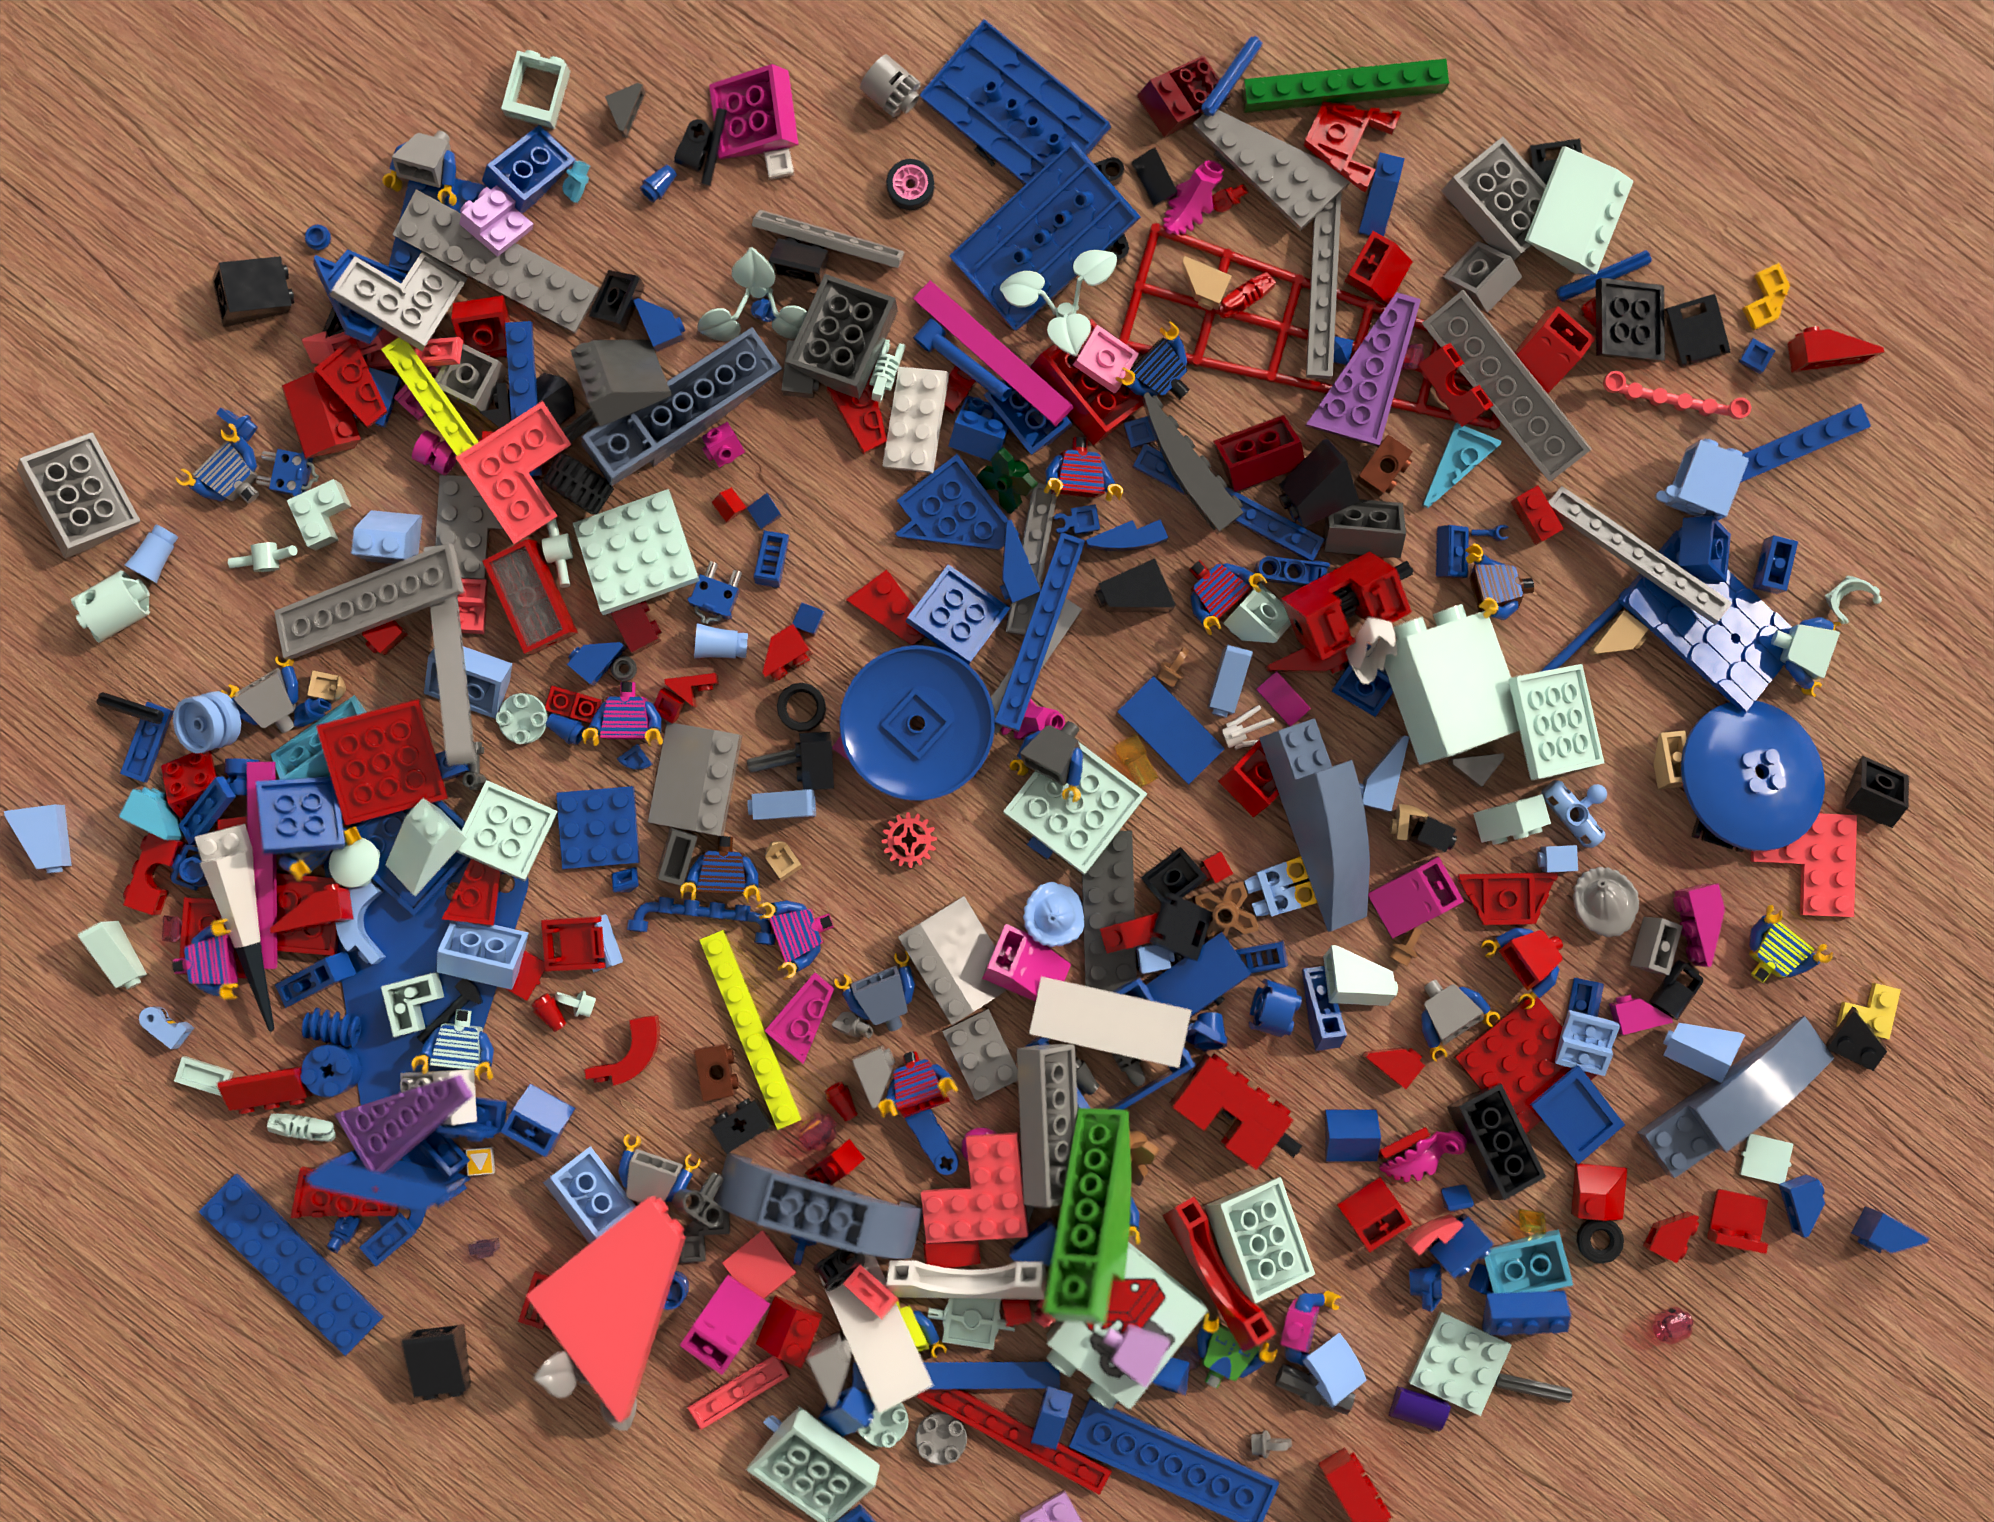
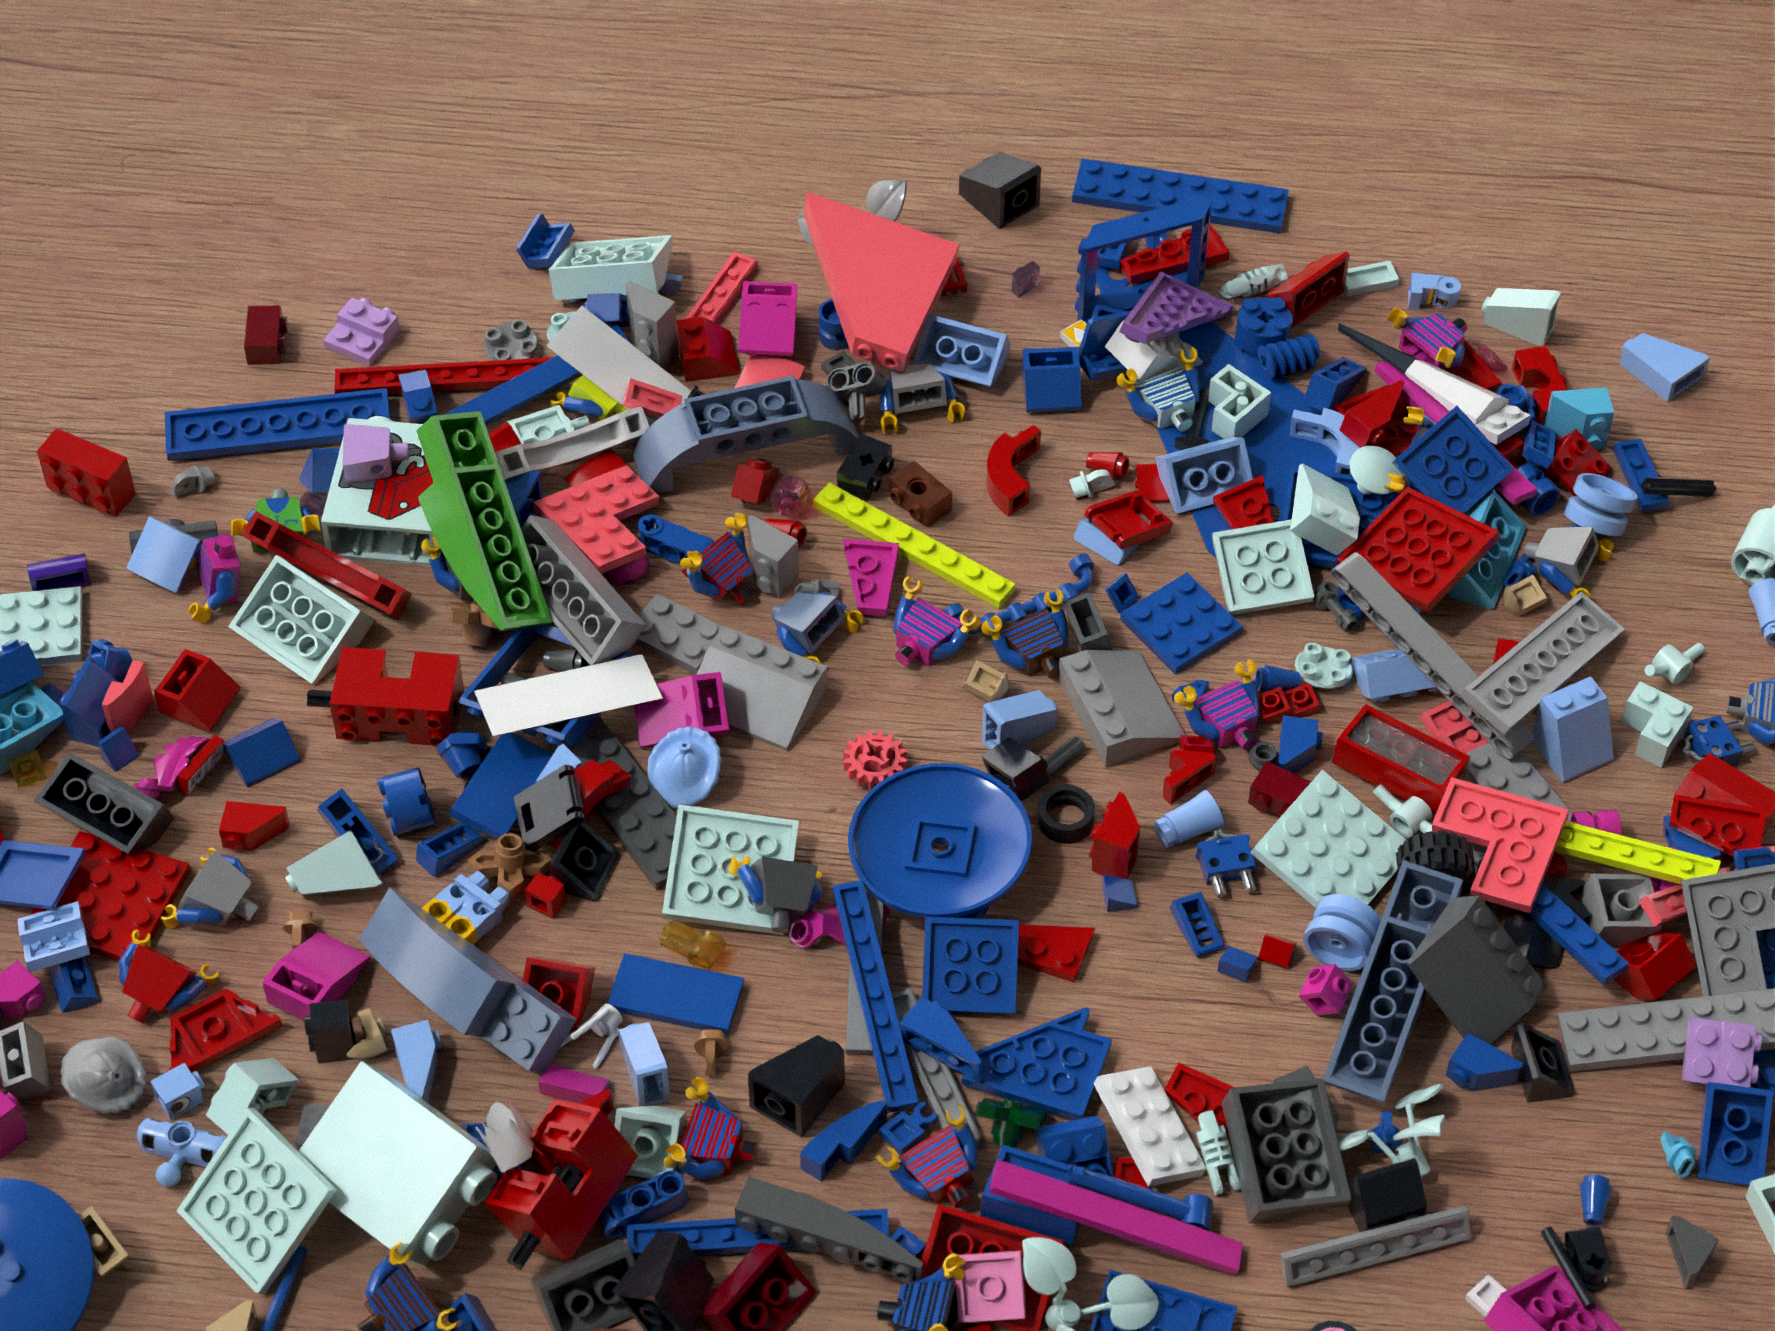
camera: 155 degrees right, 35 degrees down
none -> light blue wheel [1303,894,1381,971]

